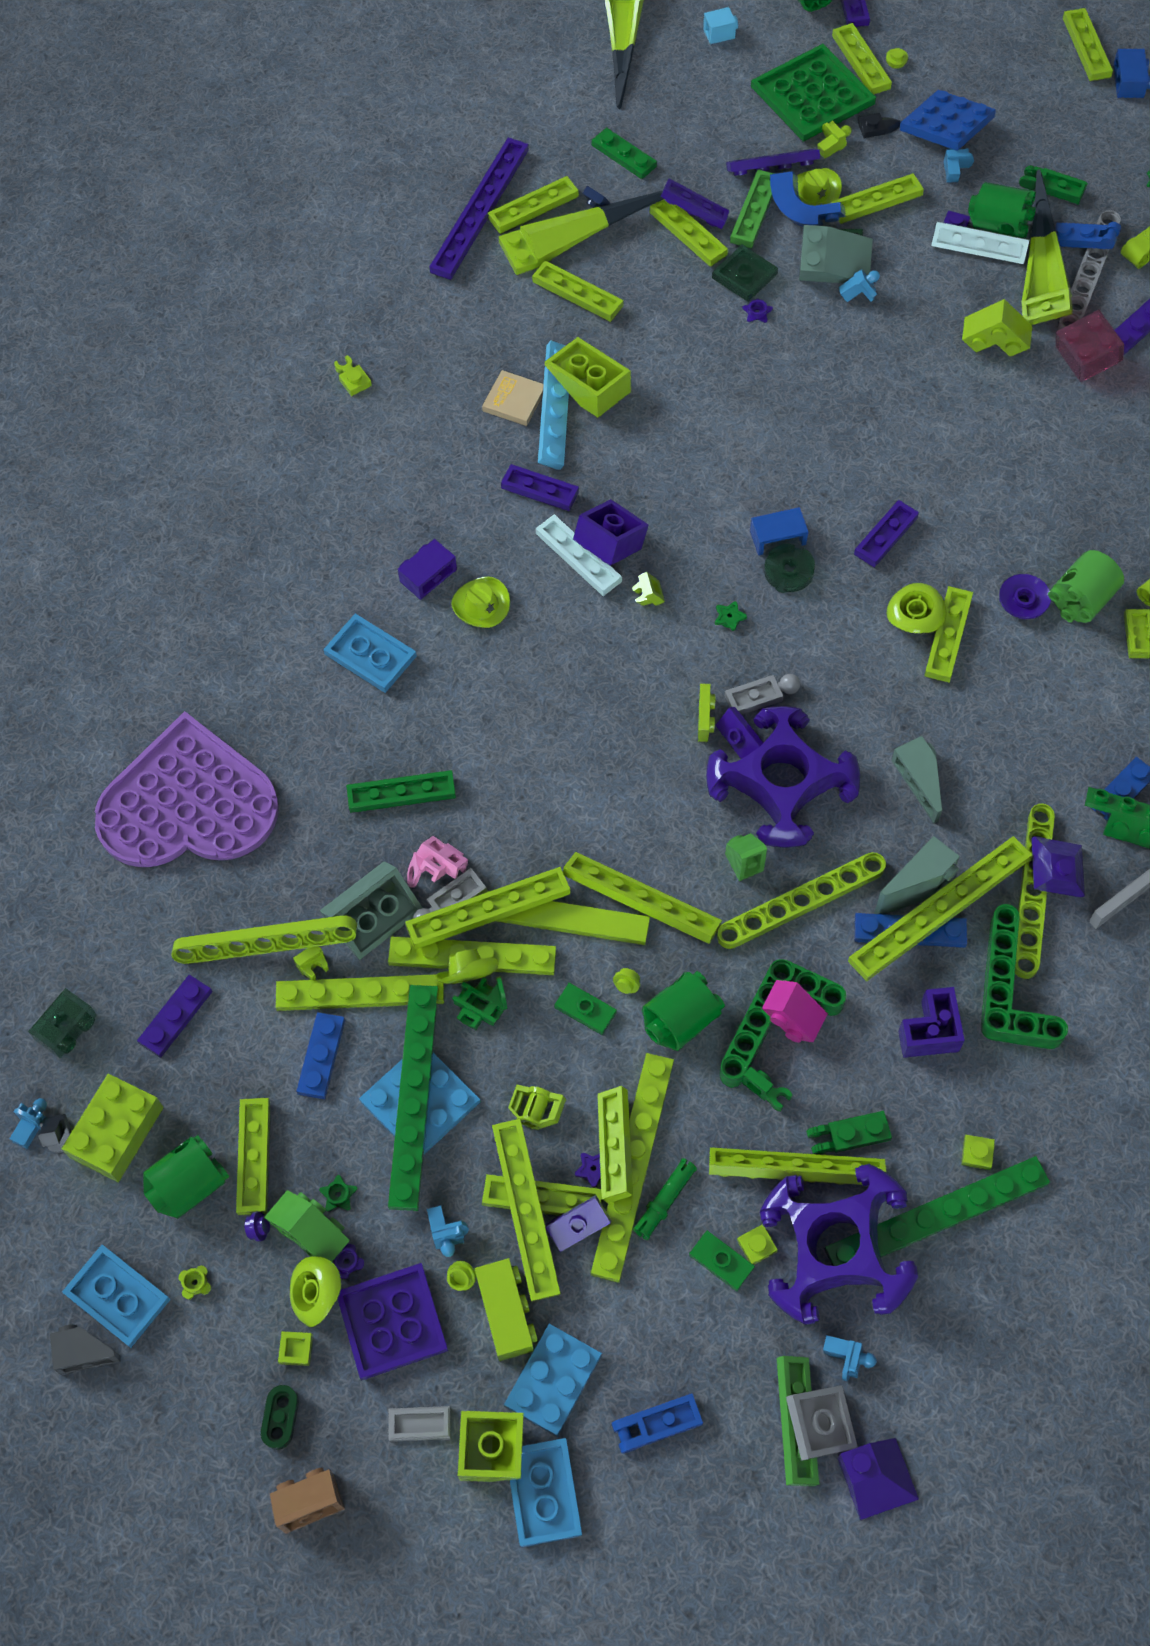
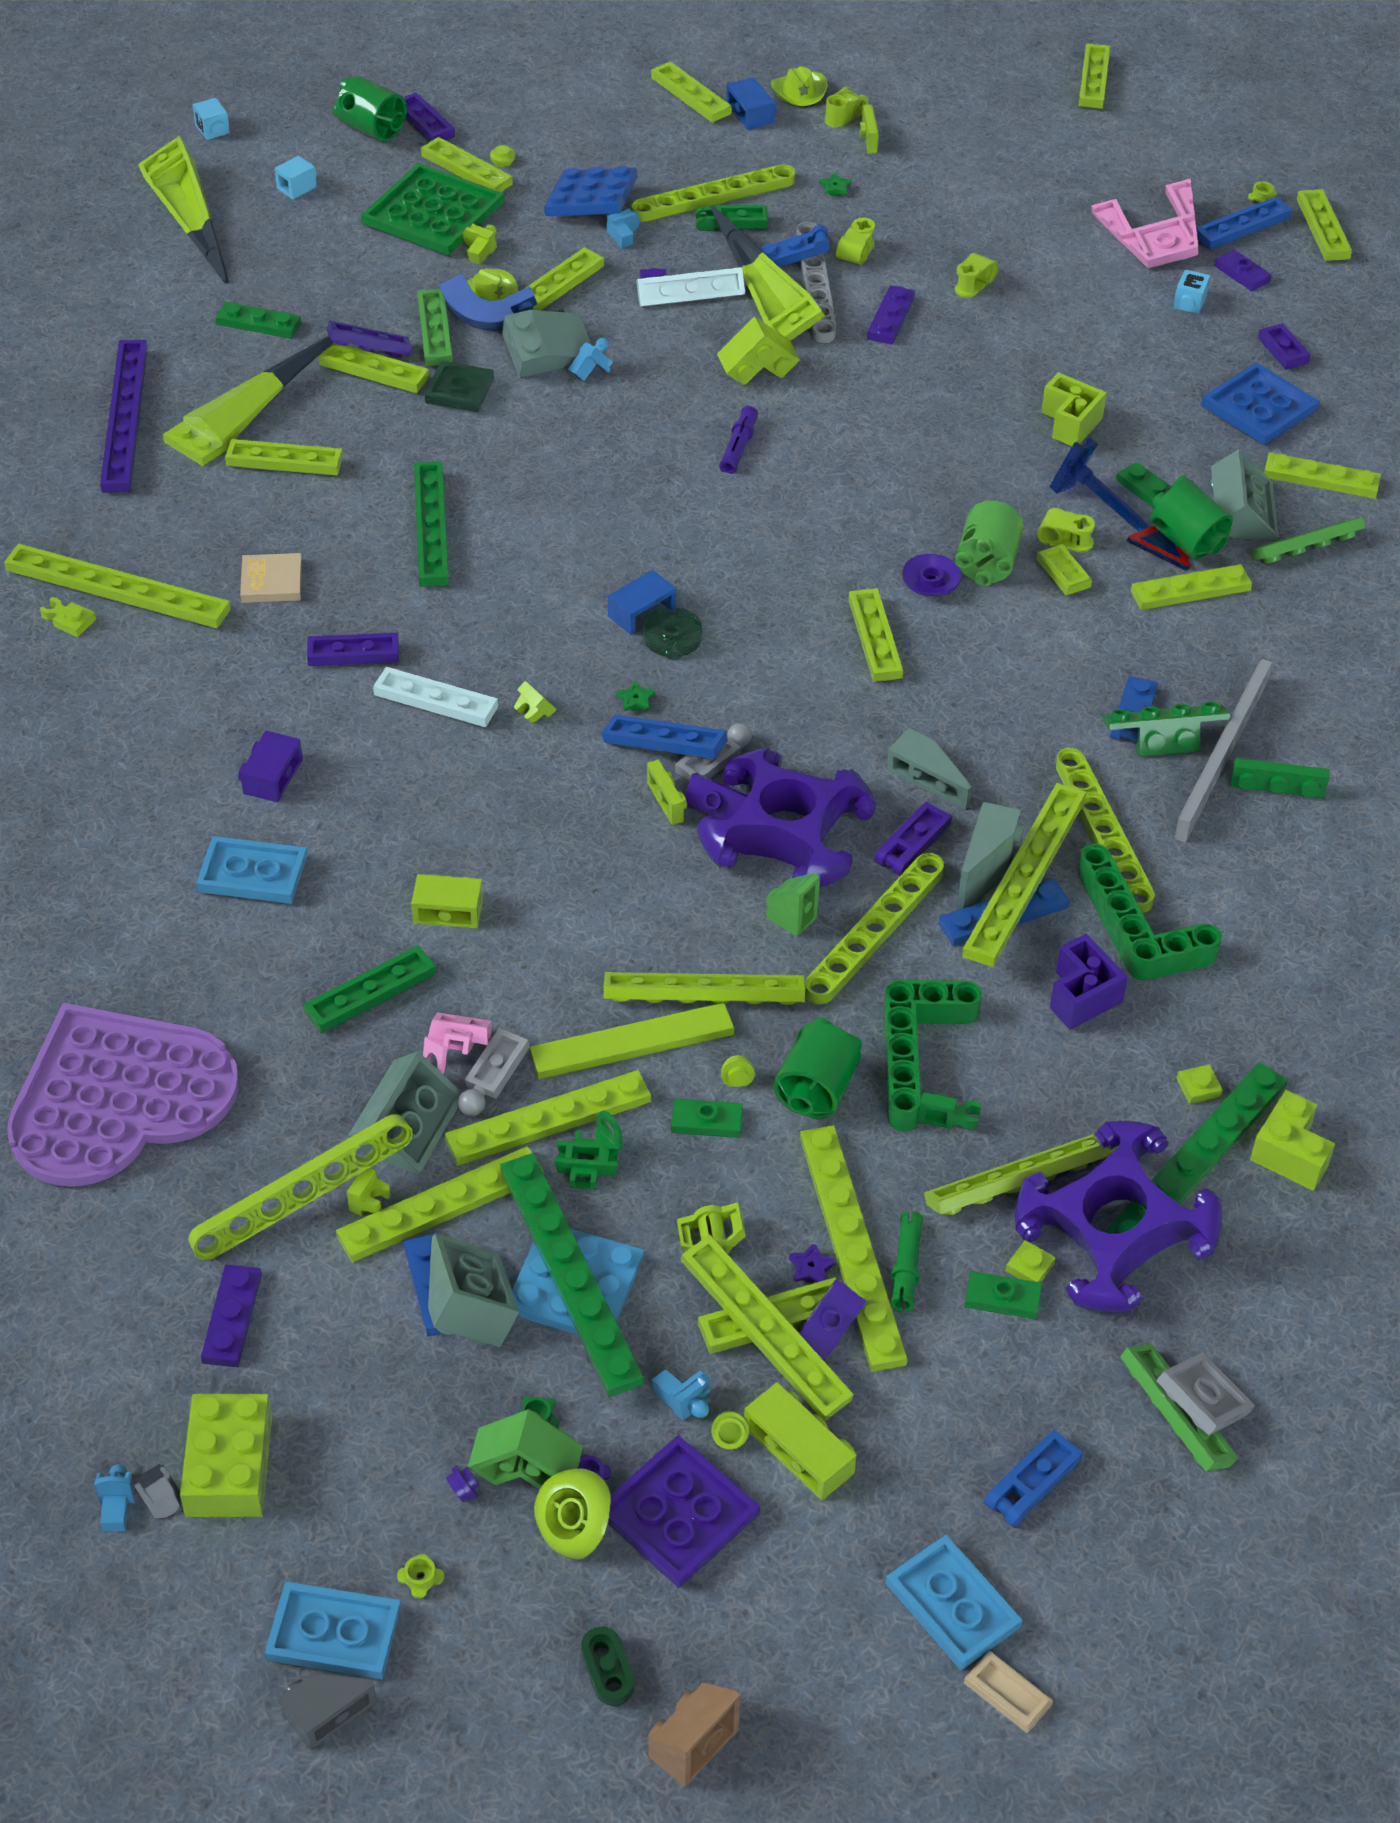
camera: 30 degrees left, 15 degrees down
clear green brick [28,988,97,1059] -> none
green cylinder [143,1135,230,1219] -> none
lime plate [236,1098,270,1215] -> none
lime plate [278,1331,313,1366] -> none
light grey tile [388,1406,451,1442] -> none
lime plate [405,867,570,949] -> none
lime hat [435,949,499,984] -> none
lime hat [451,576,510,628] -> none
lime slope [458,1411,524,1482] -> none
lime plate [488,176,579,234] -> none
dark azure plate [504,1324,602,1437] -> none
medium azure plate [538,340,569,470] -> none
lime slope [544,337,631,418] -> none
dark purple brick [573,499,649,566] -> none
dark blue plate [582,186,611,208] -> none
lime plate [598,1086,633,1203] -> none
dark purple plate [726,148,821,176] -> none
dark purple plate [742,298,773,323] -> none
dark pink brick [762,980,827,1043] -> none
green hinge [806,1111,892,1155] -> none
dark azure piece [823,1335,877,1382] -> none
dark purple slope [837,1438,919,1520] -> none
dark purple plate [854,500,919,568] -> none
black plate [858,113,901,138] -> none
lime hat [886,583,946,633] -> none
green cylinder [968,182,1036,239] -> none
dark purple slope [1031,836,1085,897] -> none
clear pink brick [1056,309,1124,382] -> none
none -> lime plate [4,543,231,629]
none -> lime brick [411,874,483,928]
none -> green plate [414,461,449,587]
none -> sand green slope [428,1233,519,1347]
none -> blue plate [602,714,728,759]
none -> lime beam [632,164,795,222]
none -> dark purple pin [719,406,759,474]
none -> dark purple plate [874,802,952,876]
none -> tan tile [964,1650,1053,1734]
none -> lime brick [1250,1090,1335,1191]

